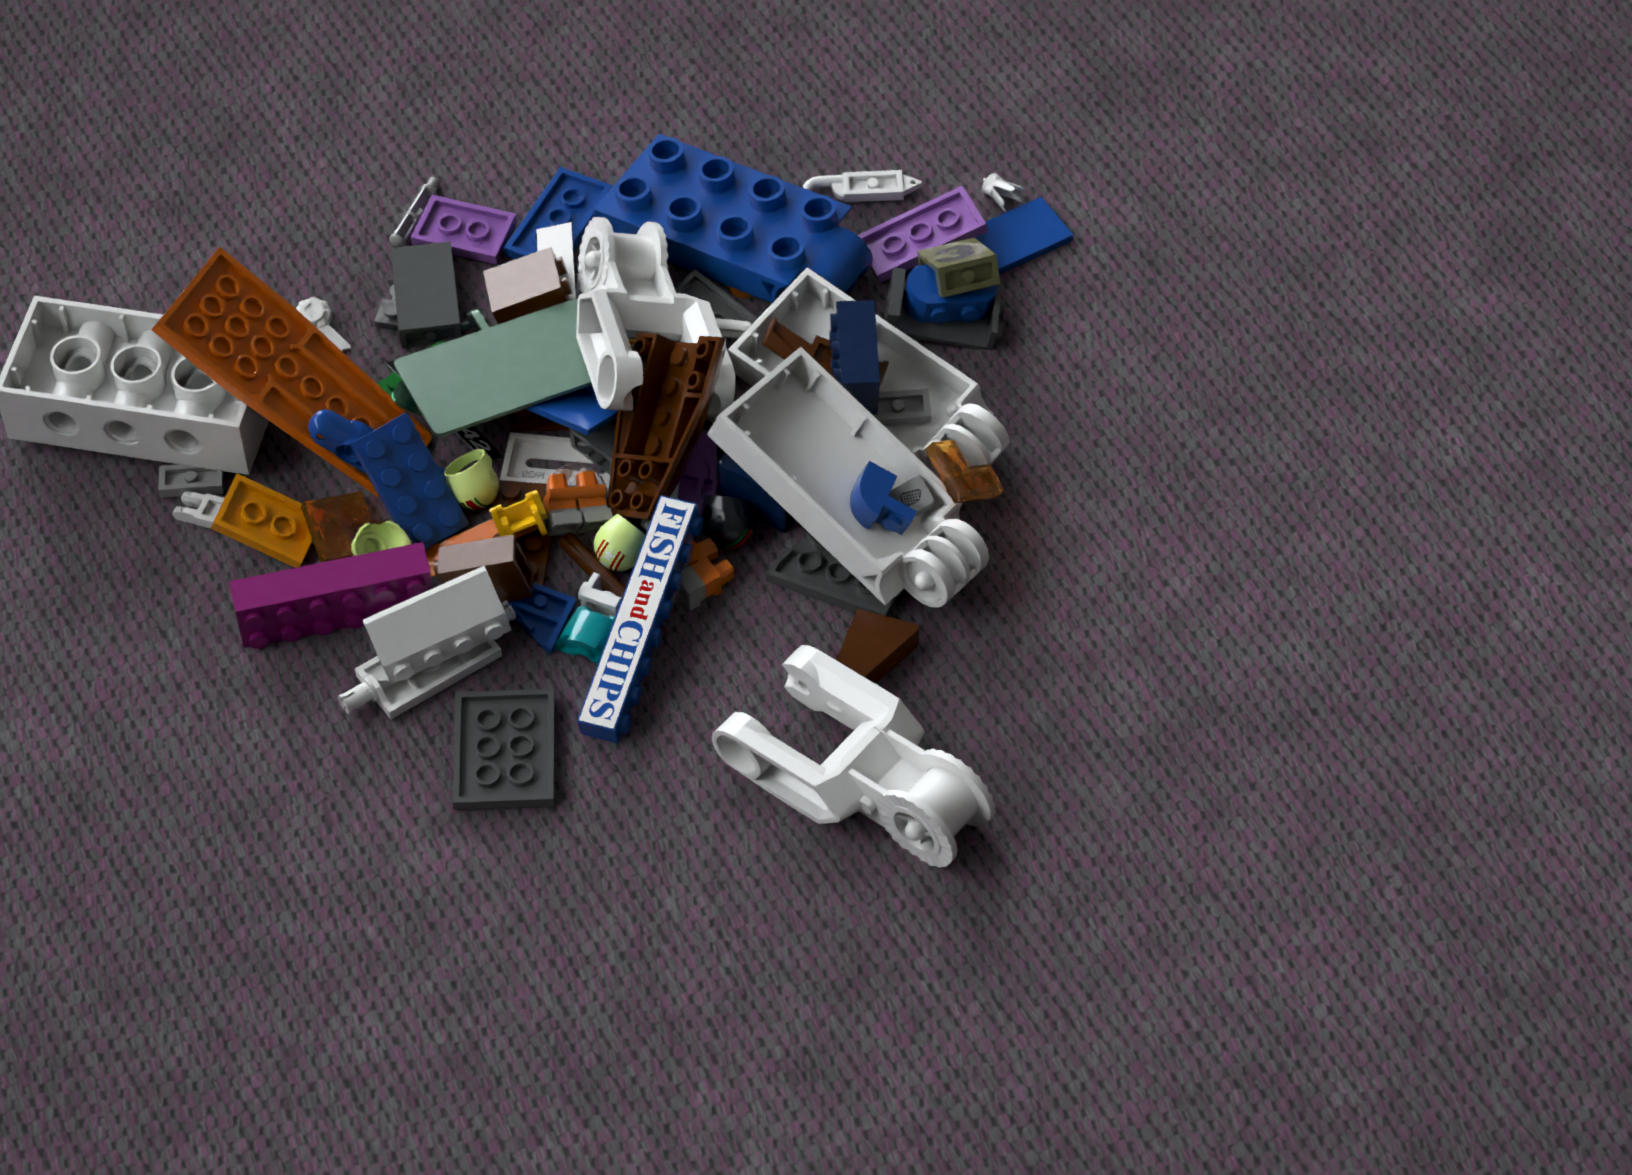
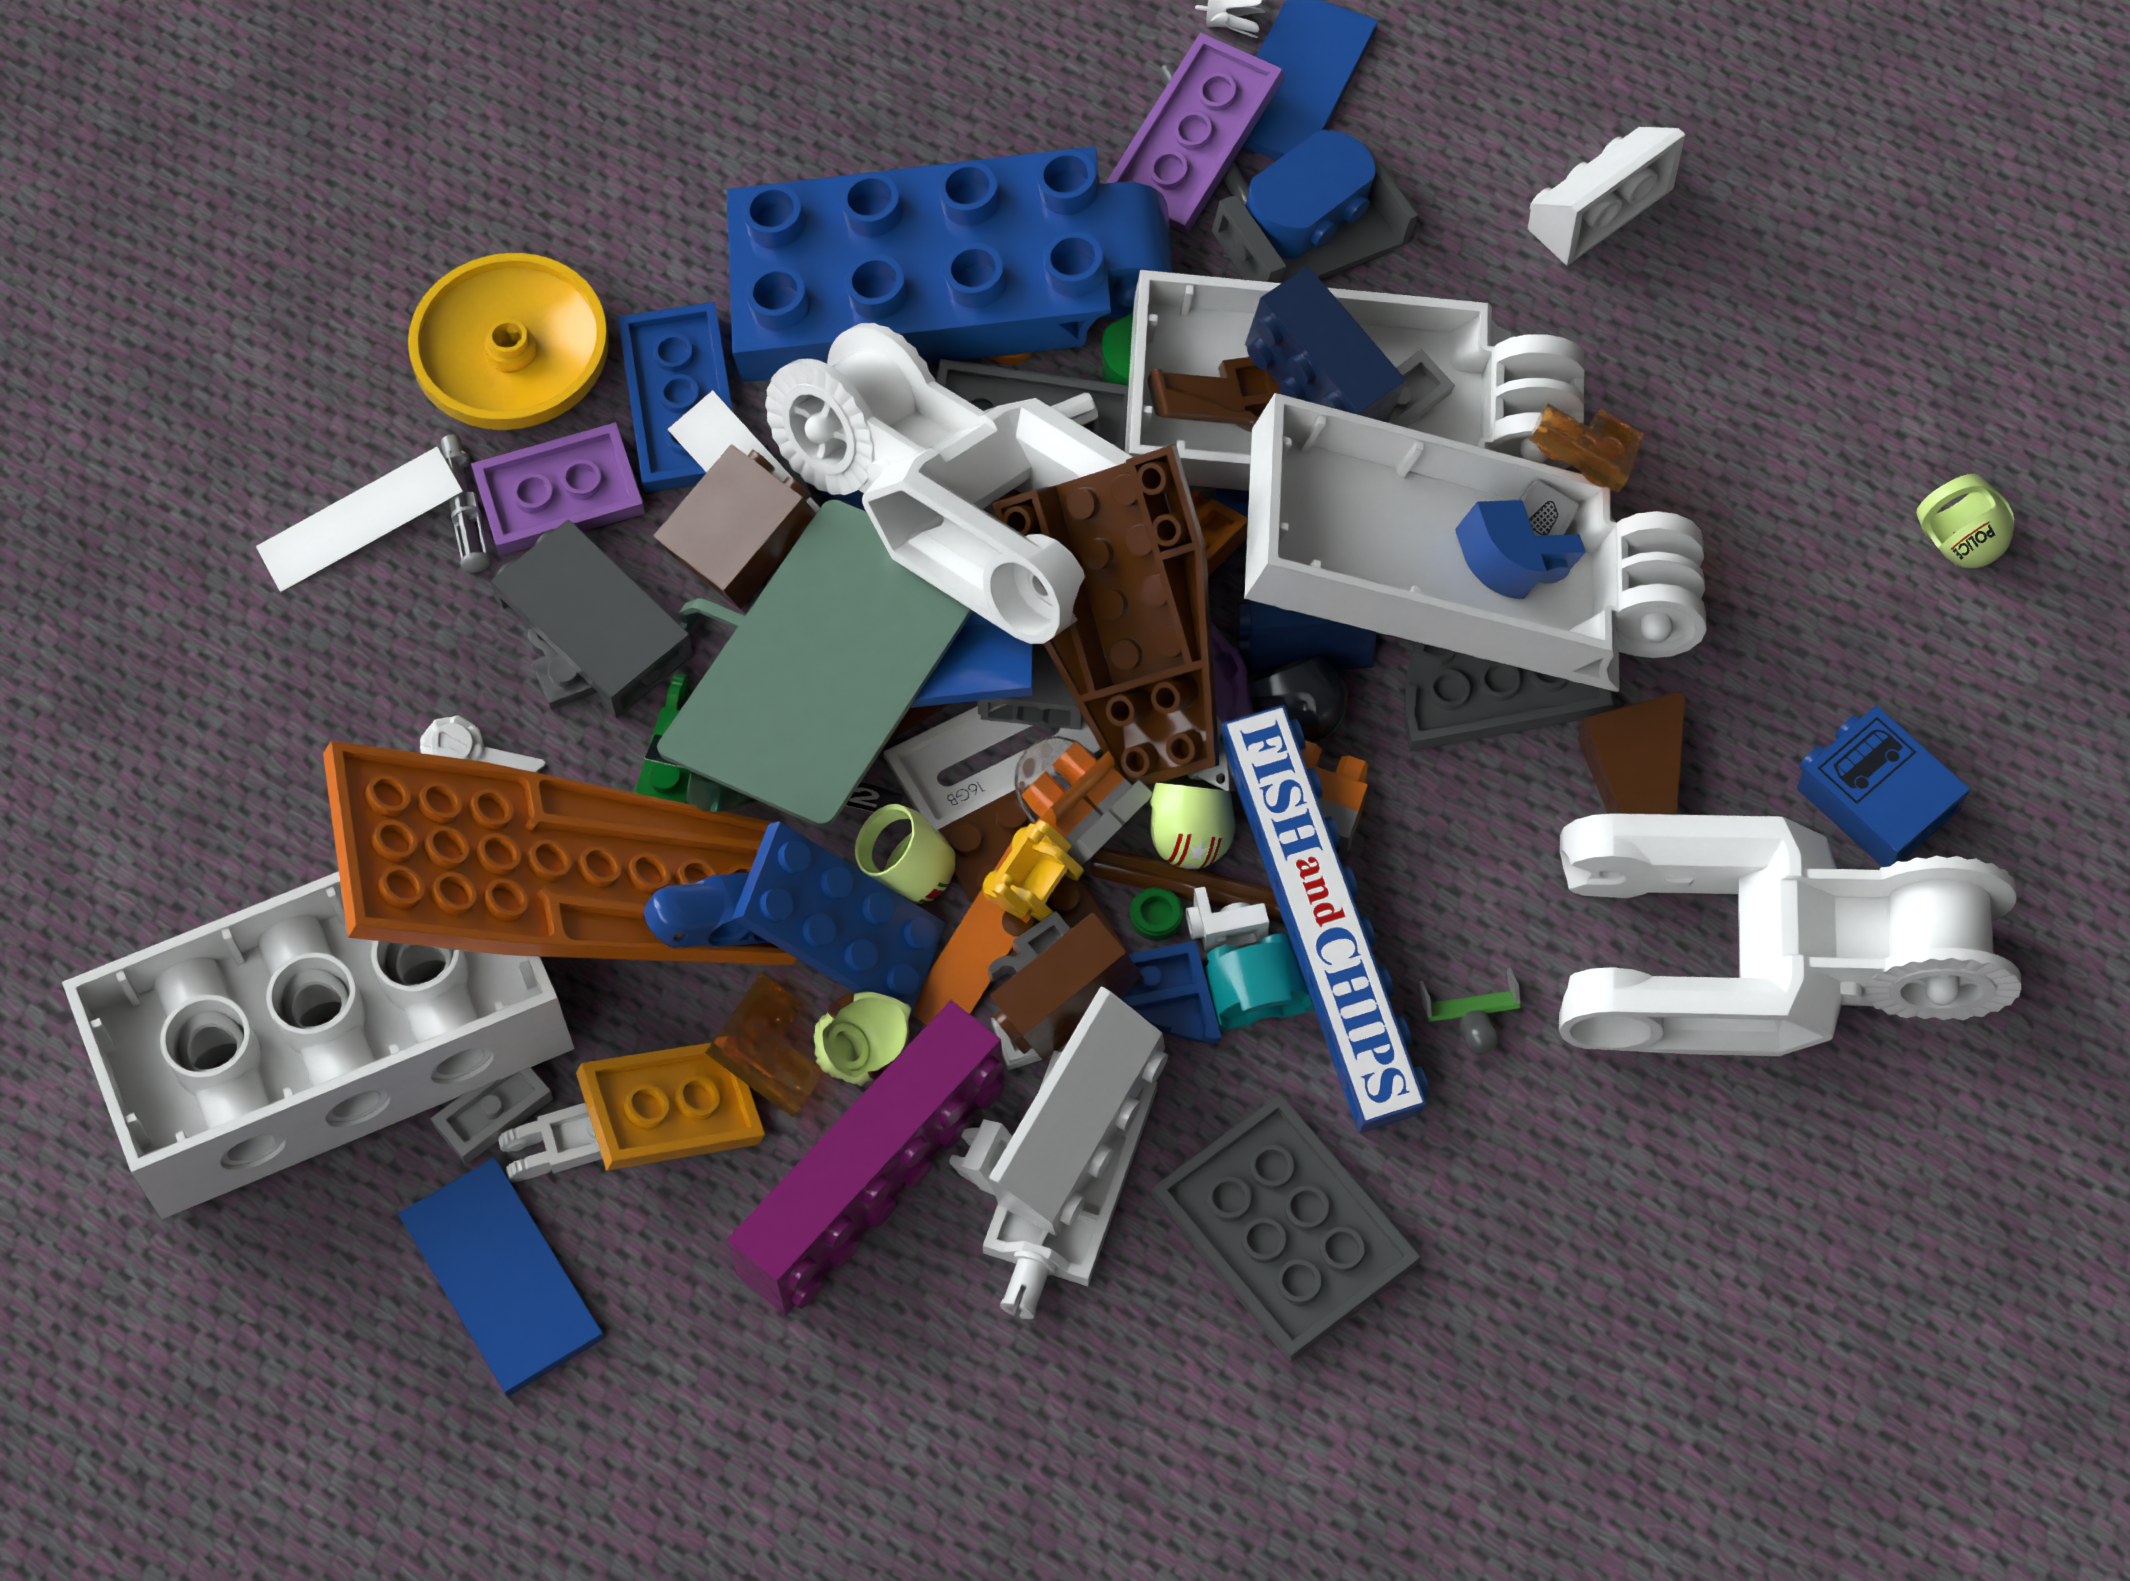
camera: 35 degrees left, 10 degrees up
white plate [803,170,922,202] -> none
olive panel [917,238,1001,298] -> none
none -> white sticker [256,447,463,592]
none -> blue tile [398,1157,605,1397]
none -> yellow dish [408,253,609,430]
none -> green tile [1130,887,1183,941]
none -> piece [1419,968,1520,1054]
none -> white slope [1528,127,1686,266]
none -> blue brick [1797,705,1970,867]
none -> yellowish green helmet [1916,474,2014,568]

